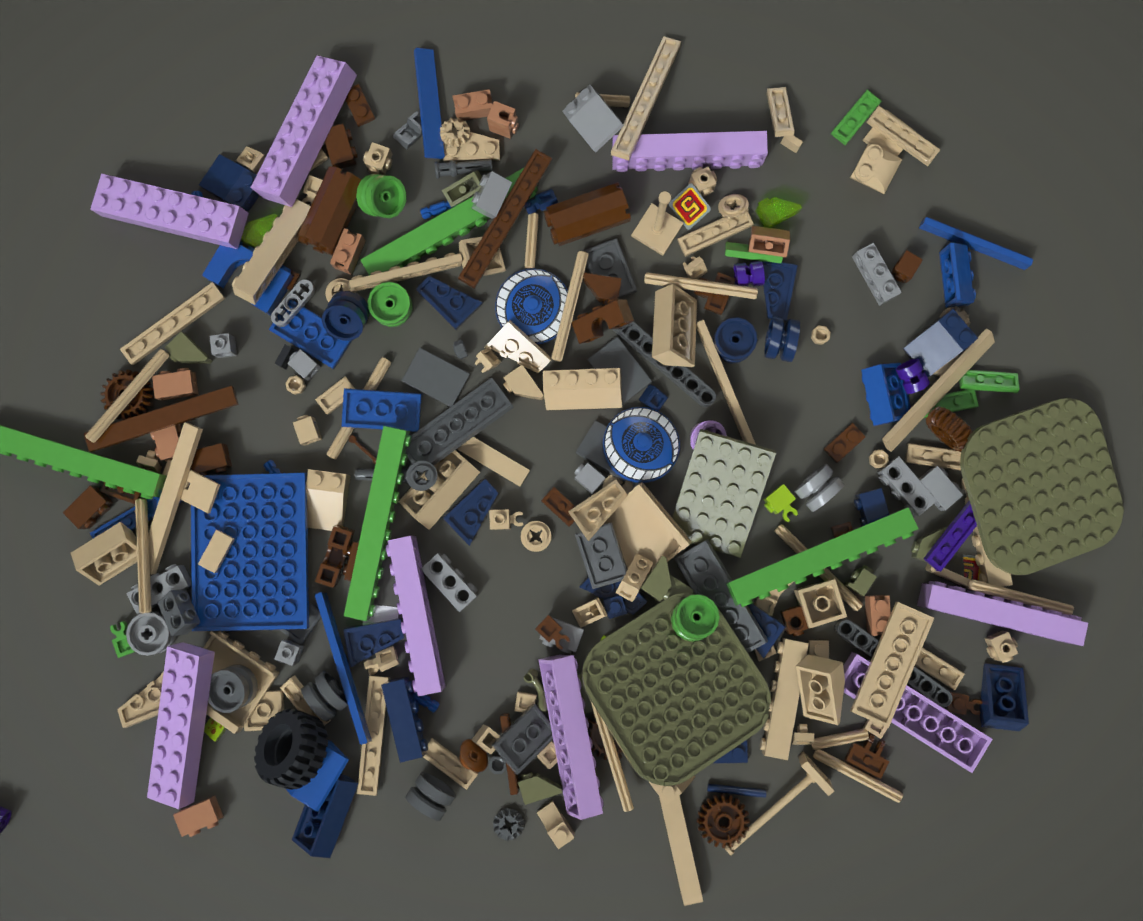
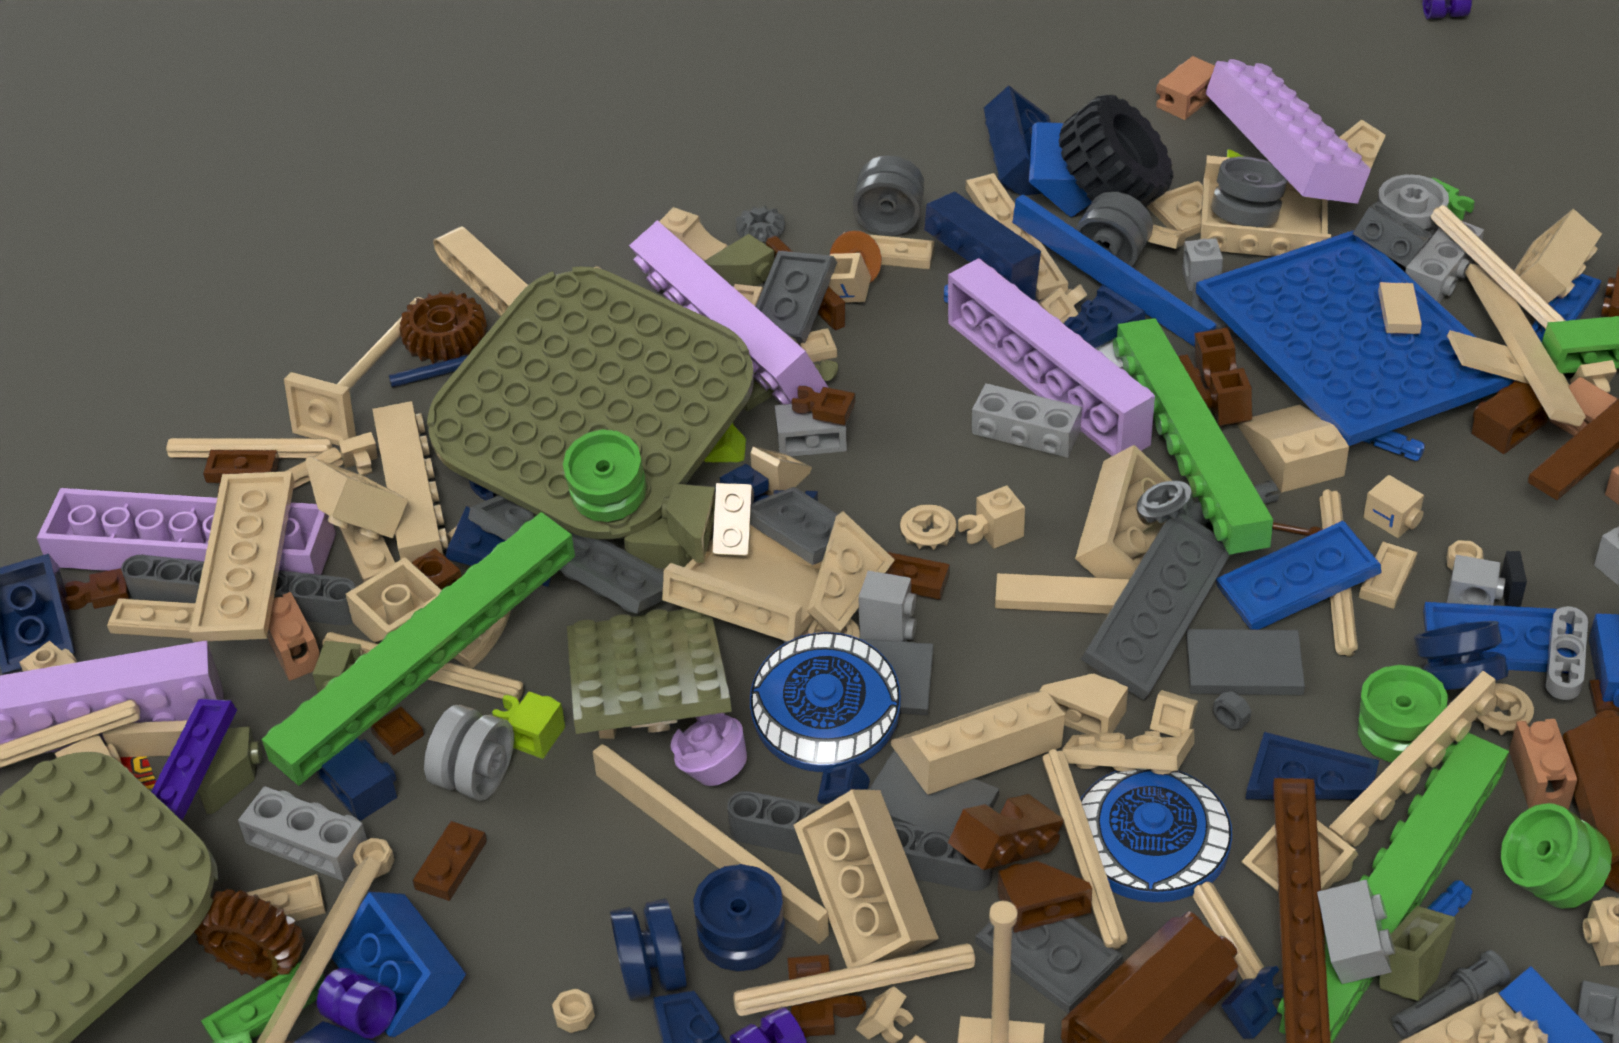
camera: 150 degrees right, 40 degrees down
dark blue wing [443,479,498,546] -> none
light grey brick [919,466,963,511] -> none

